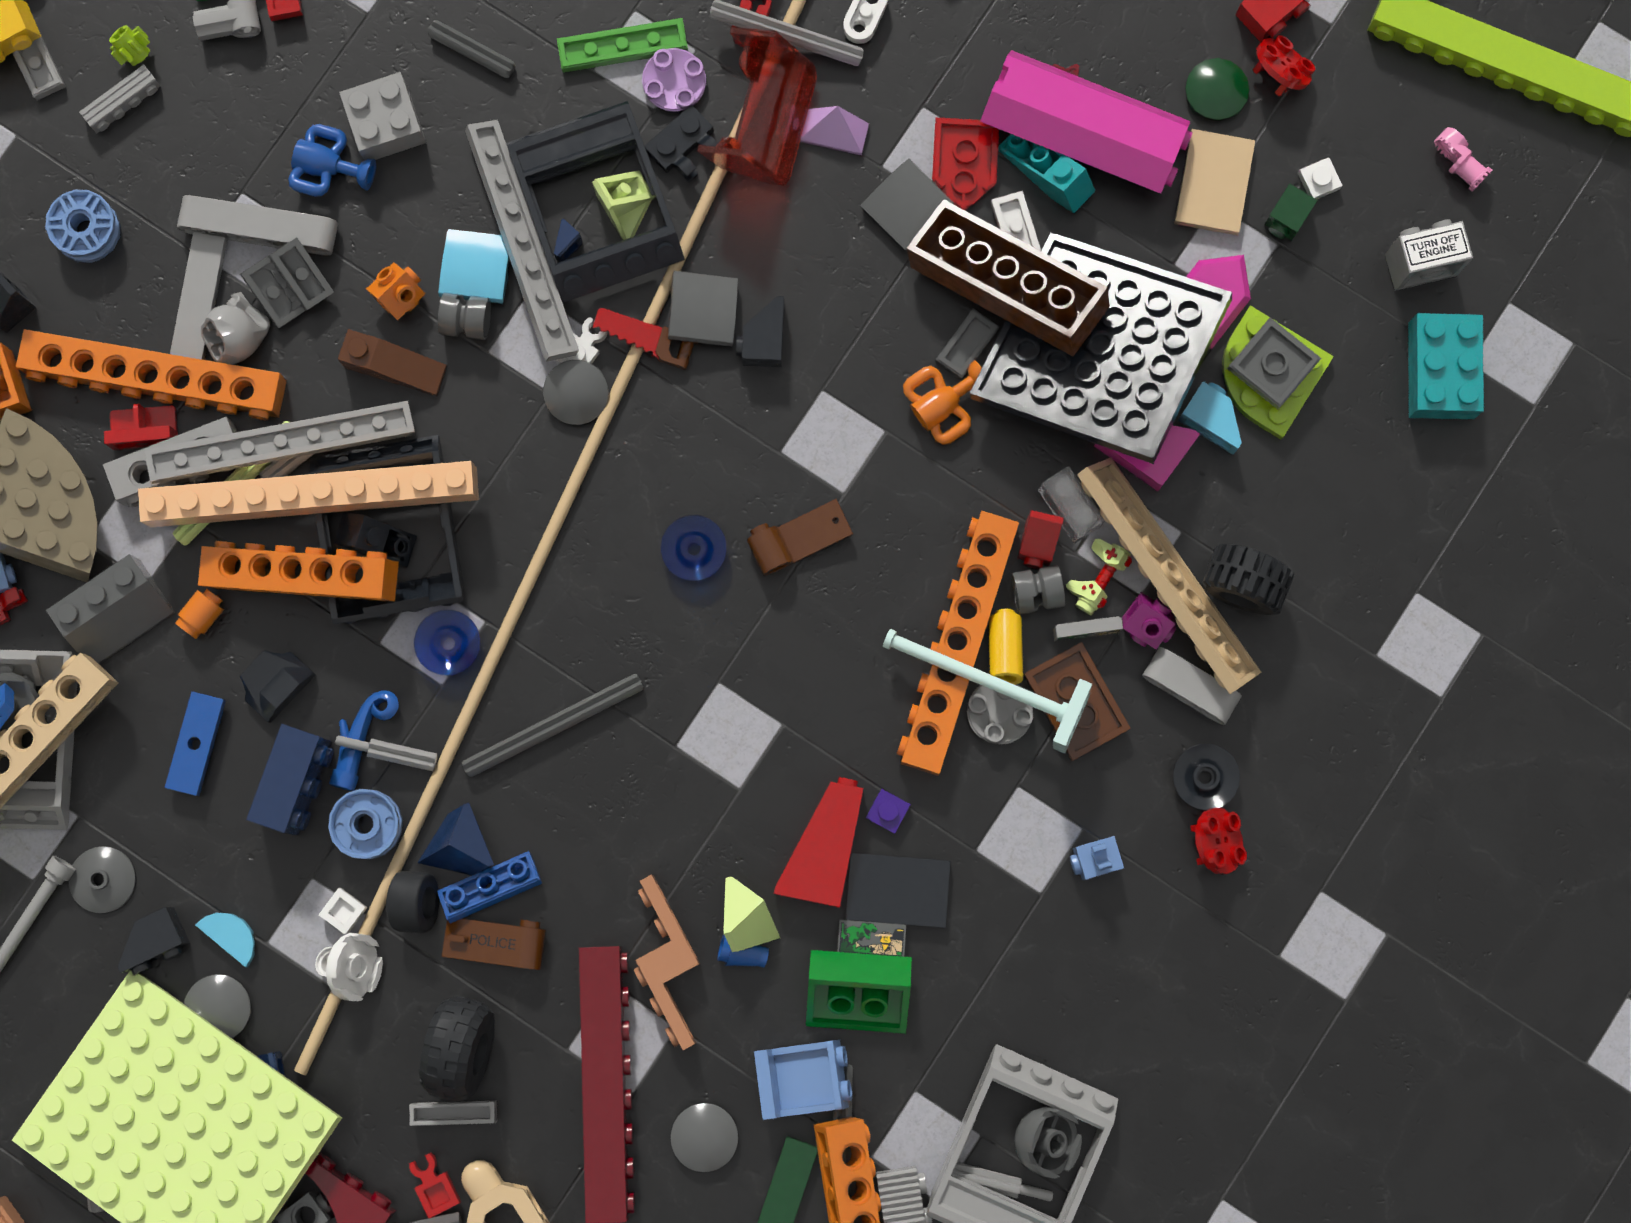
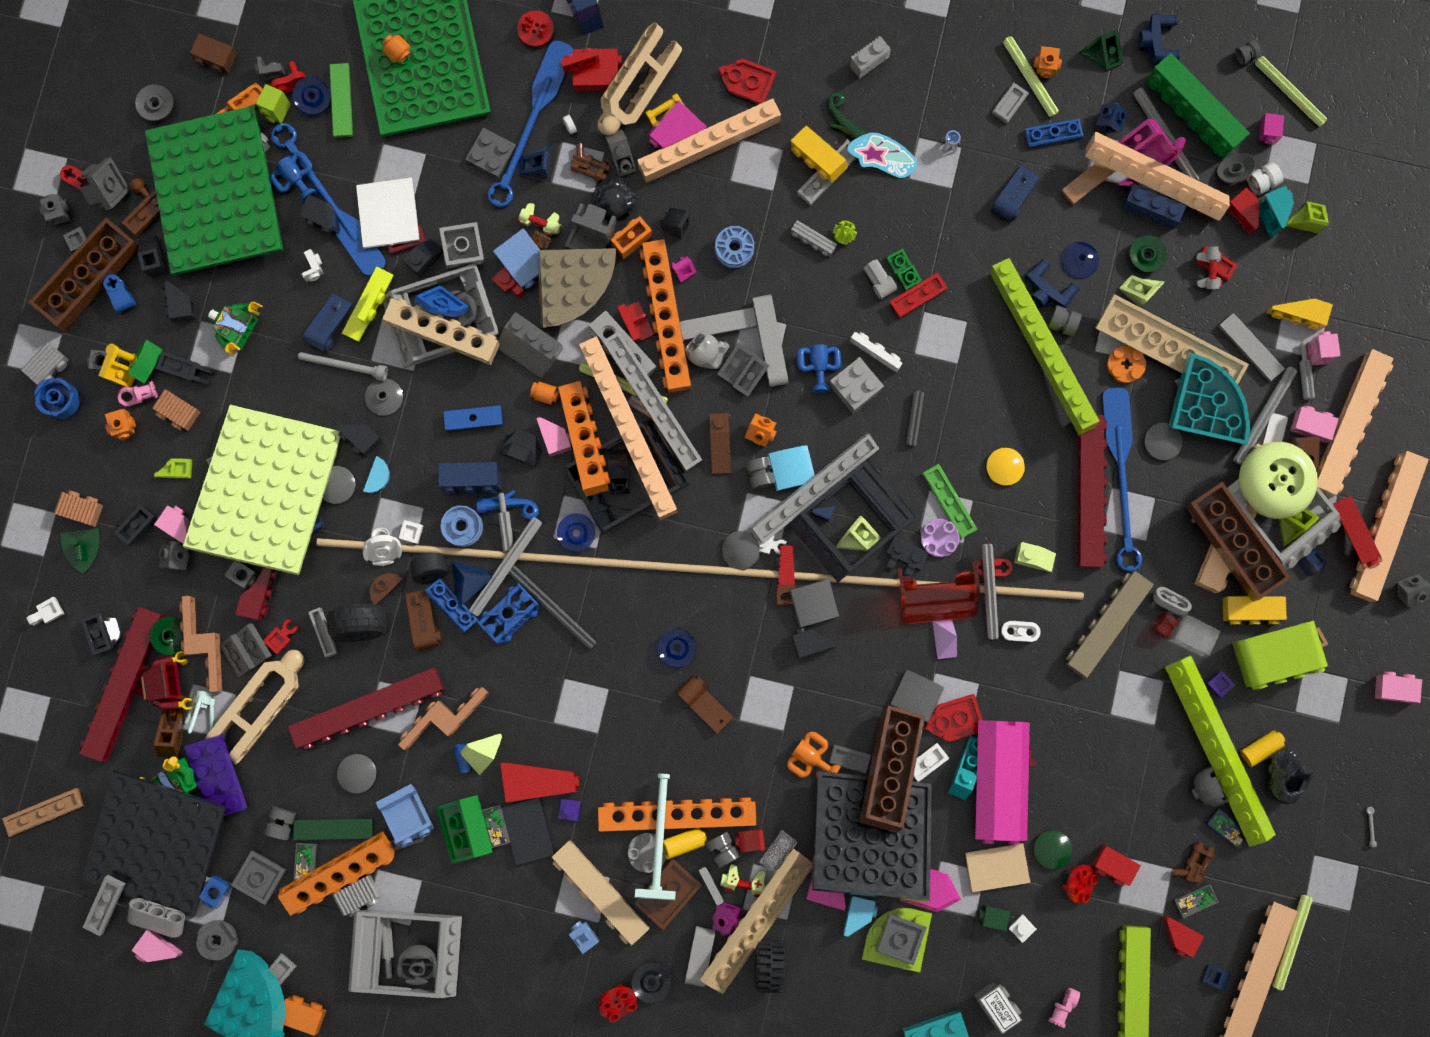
camera: 65 degrees right, 0 degrees up
none -> reddish brown plate [370,573,404,605]
none -> light grey axle [469,517,542,616]
none -> blue piece [477,583,539,644]
none -> bright pink slope [536,417,572,457]
none -> tan brick [552,840,650,945]
none -> dark pink tile [672,256,696,282]
none -> white tile [850,332,902,373]

